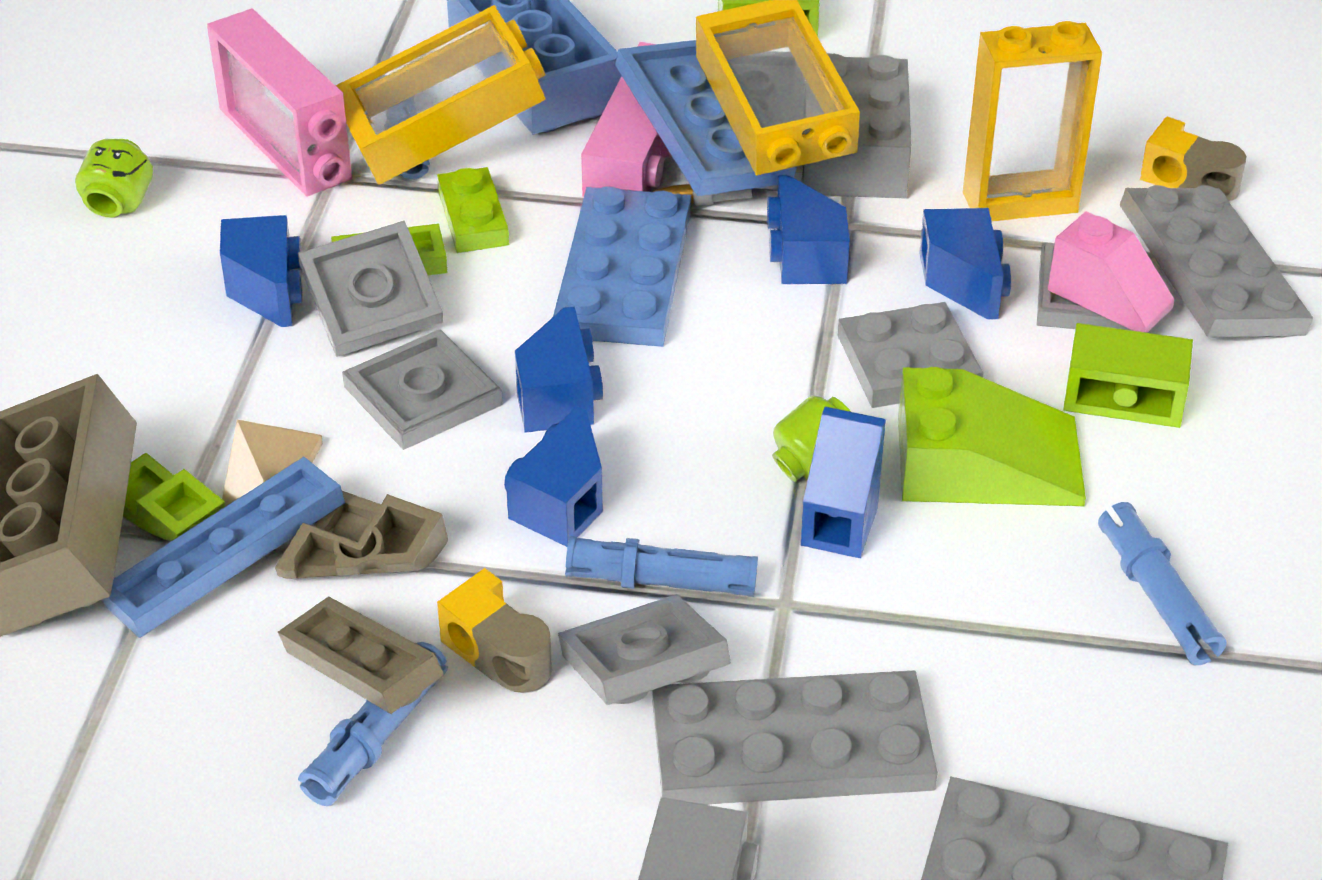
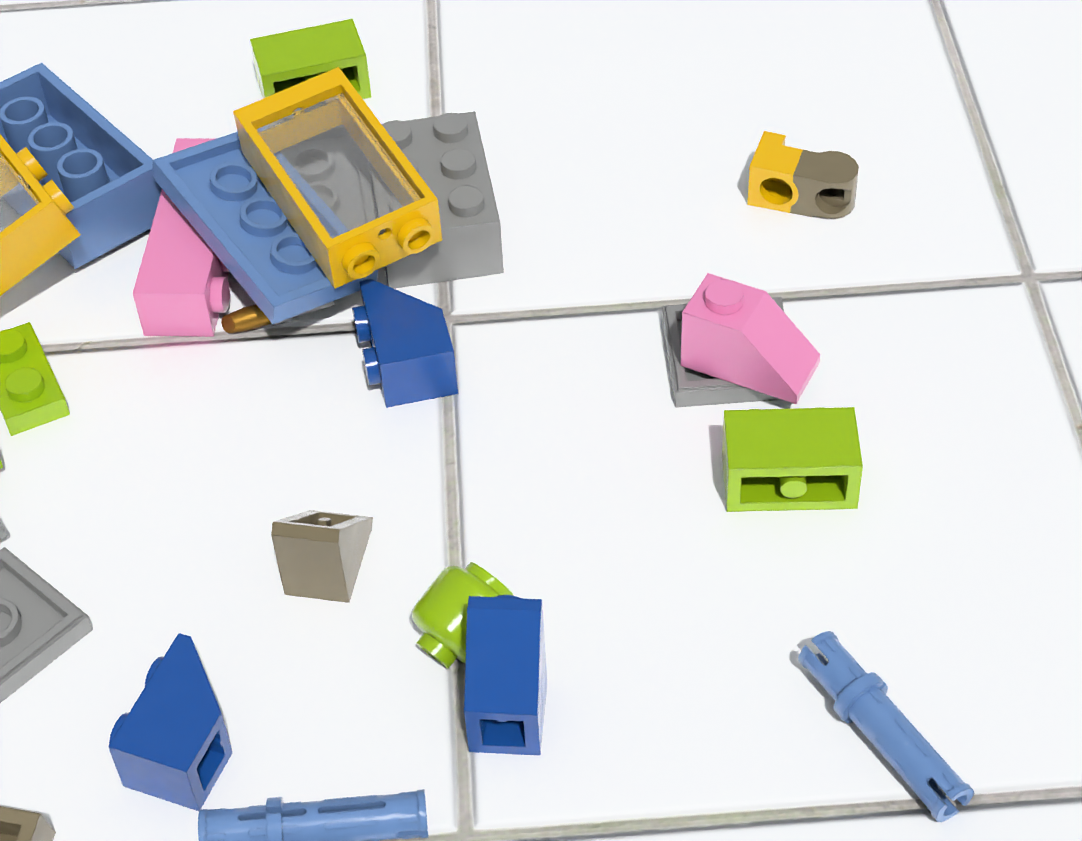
camera: 10 degrees left, 5 degrees up
blue slope [514,306,603,433] -> none
medium blue plate [553,186,691,347] -> none
light grey plate [837,302,983,408] -> none
lime slope [898,367,1086,507] -> none
blue slope [919,208,1011,320] -> none
window [963,21,1103,222] -> none
light grey plate [1119,185,1313,337] -> none
none -> dark tan slope [271,510,373,603]

